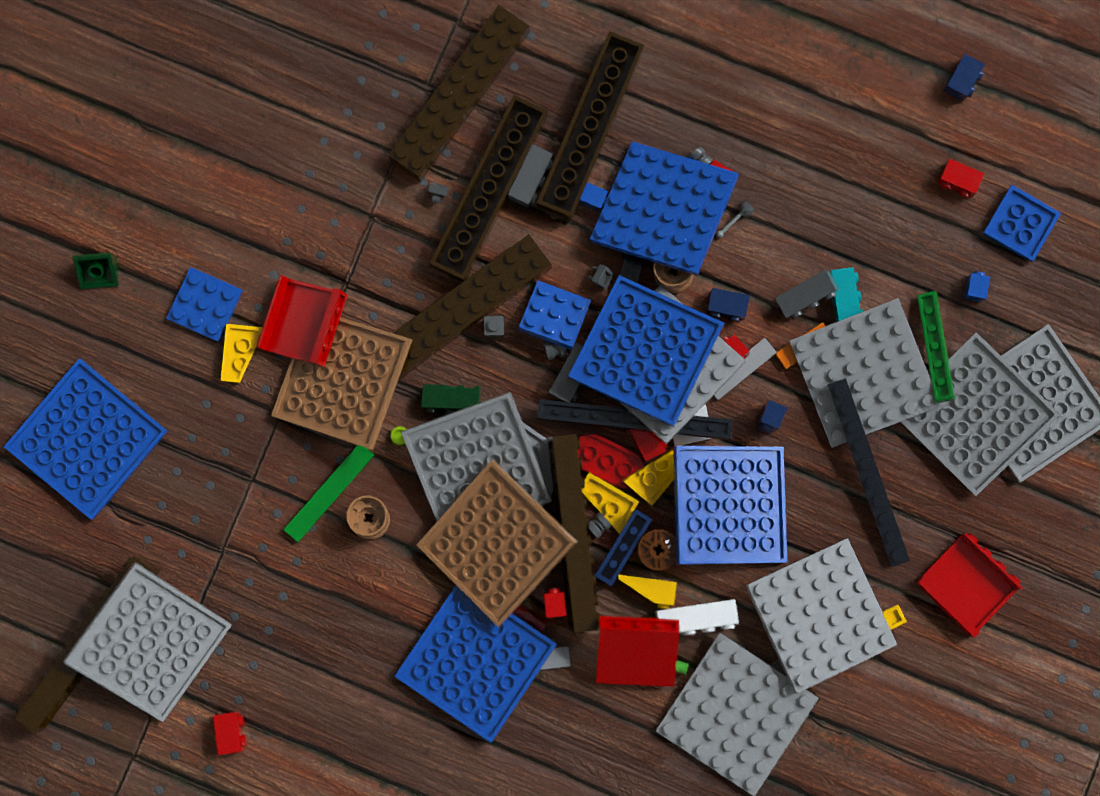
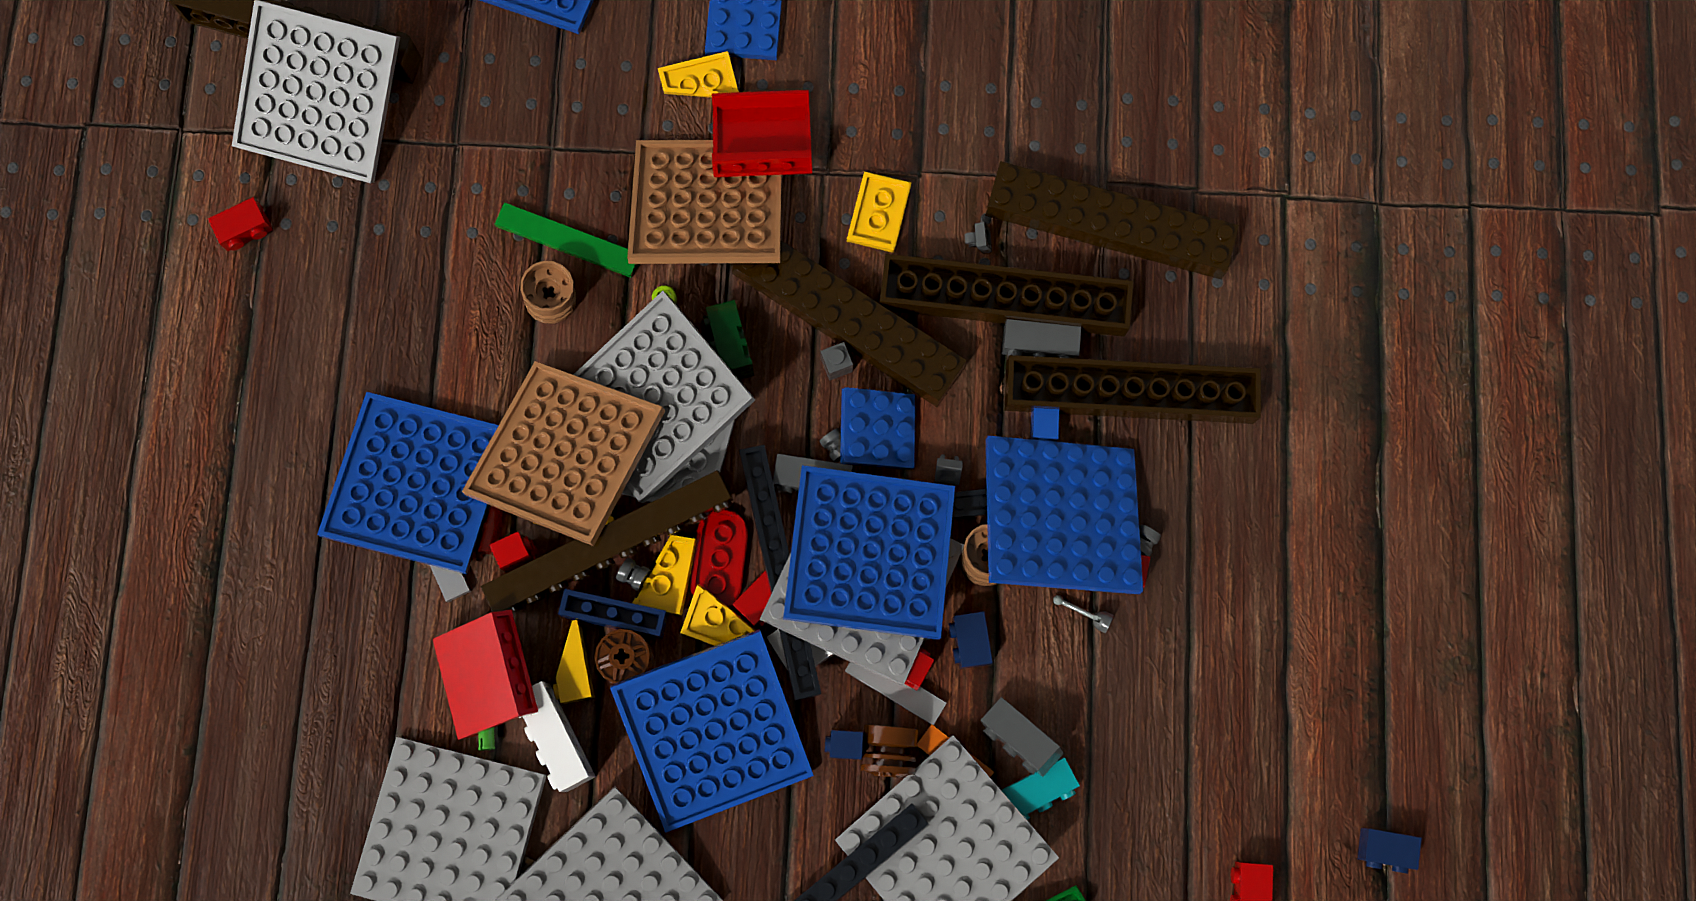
camera: 70 degrees right, 5 degrees down
none -> yellow tile [847,171,911,253]
none -> reddish brown wheel [860,725,918,778]

